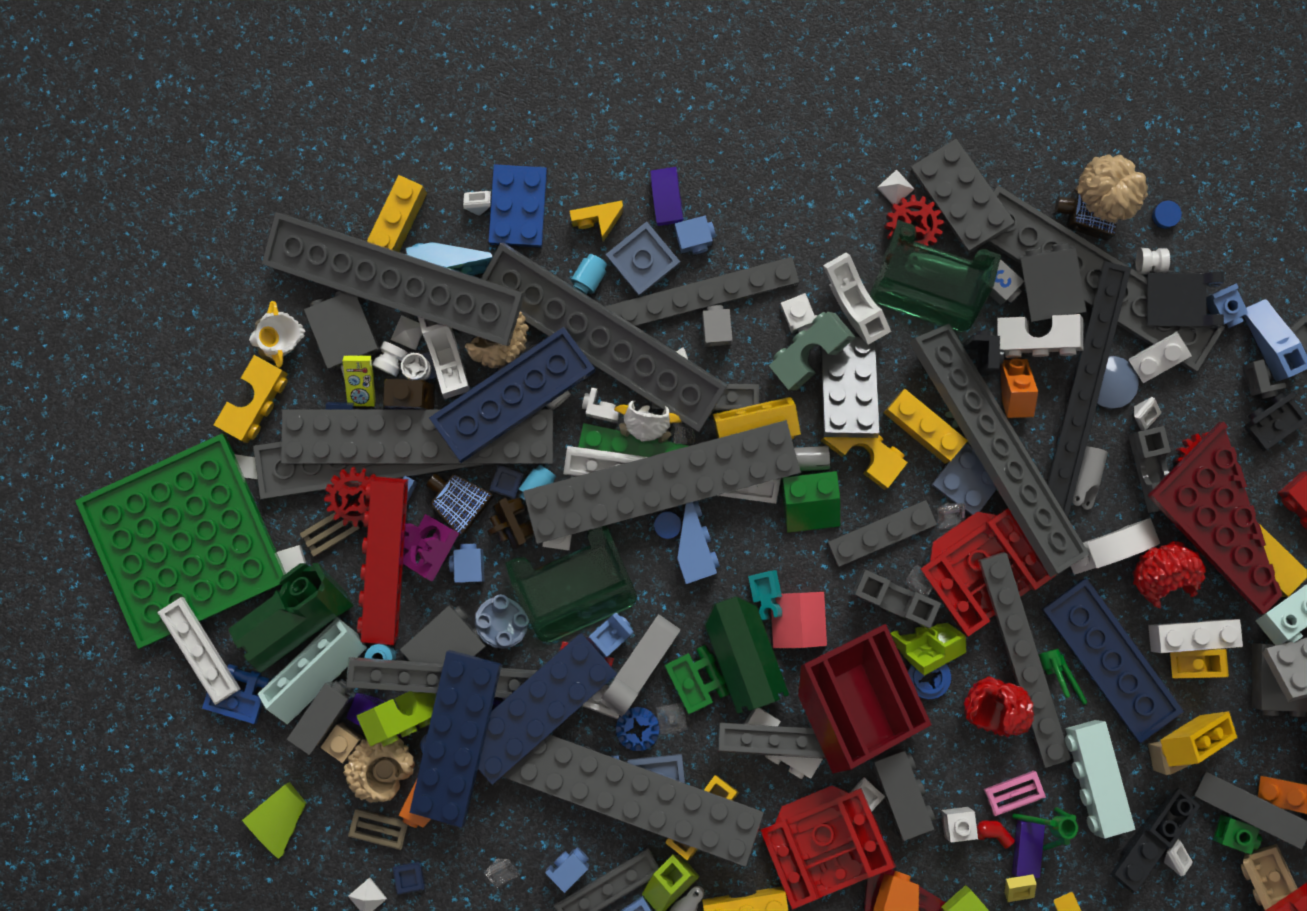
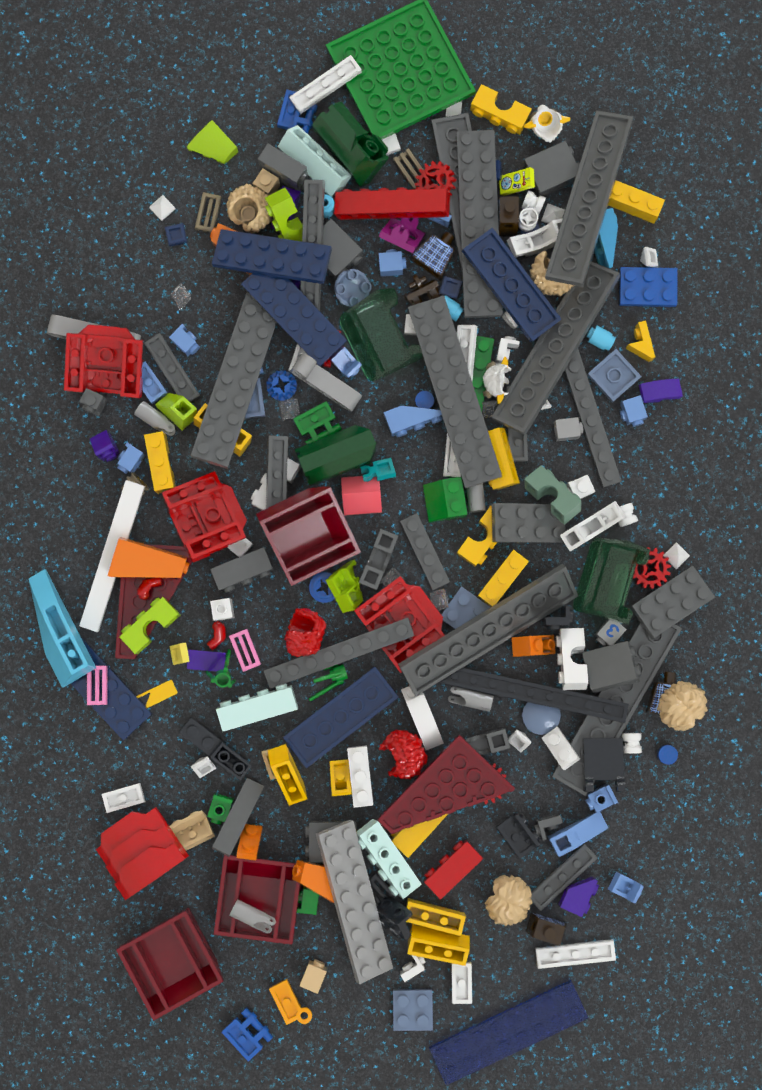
camera: 95 degrees right, 0 degrees up
none -> white wheel [618,503,638,527]

